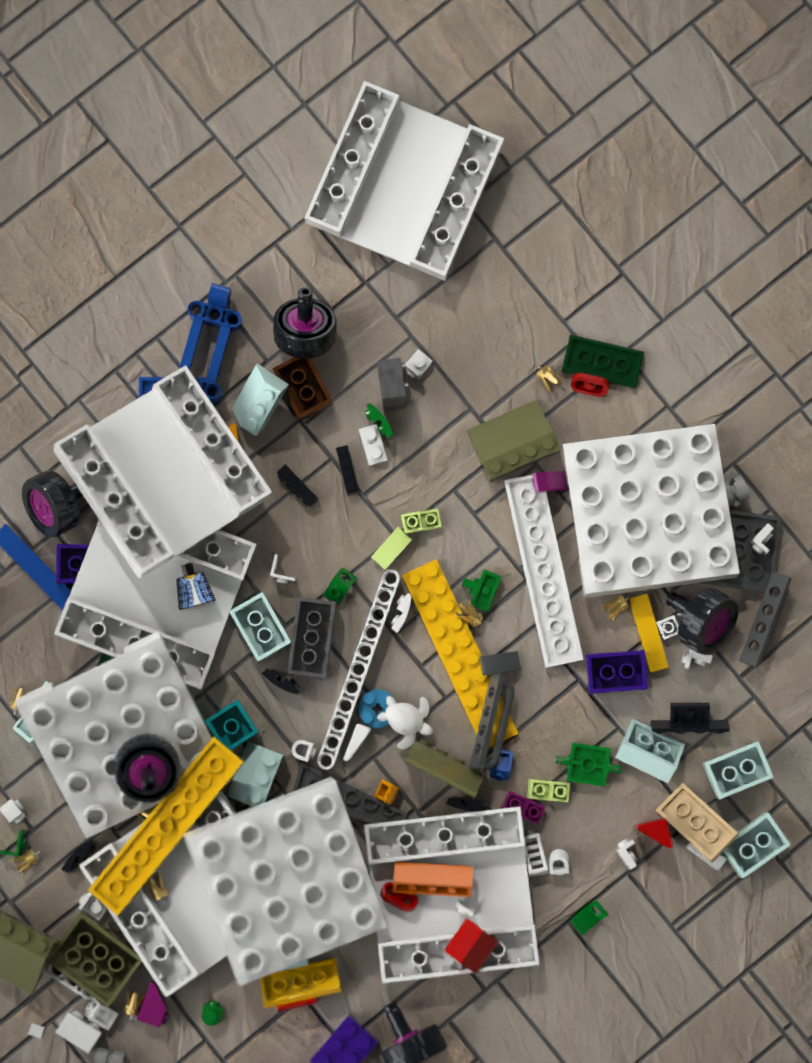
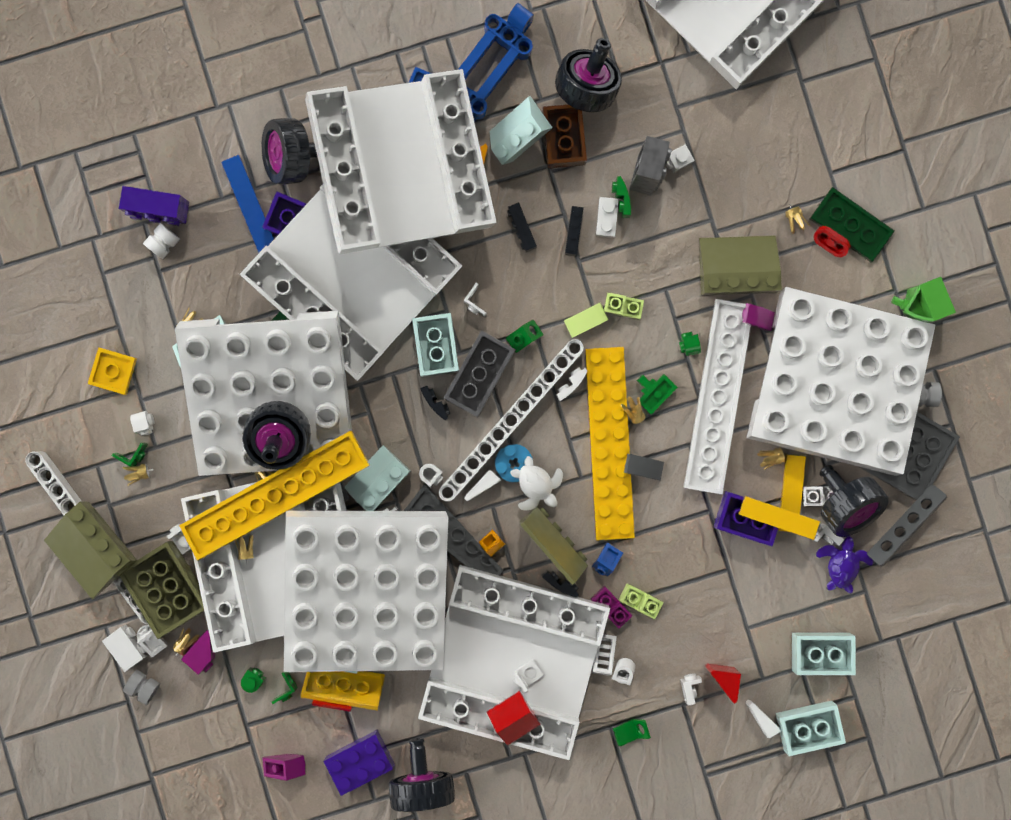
camera: 20 degrees right, 5 degrees up
white window [28,1023,45,1039] -> none
black slope [61,840,96,873] -> none
torso [176,563,216,610] -> none
teal brick [205,699,260,751] -> none
red plate [380,882,418,912] -> none
orange brick [393,862,473,897] -> none
dark grey piece [469,674,515,770] -> none
green plate [555,742,622,787] -> none
light aqua slope [615,719,685,783] -> none
black bracket [650,703,730,734] -> none
tan plate [656,783,739,863] -> none
white bracket [750,523,774,555] -> none
none -> green bracket [272,671,298,704]
none -> green plate [679,331,701,356]
none -> yellow tile [739,496,820,540]
none -> dark purple animal [816,536,873,594]
none -> bright green piece [891,277,956,323]

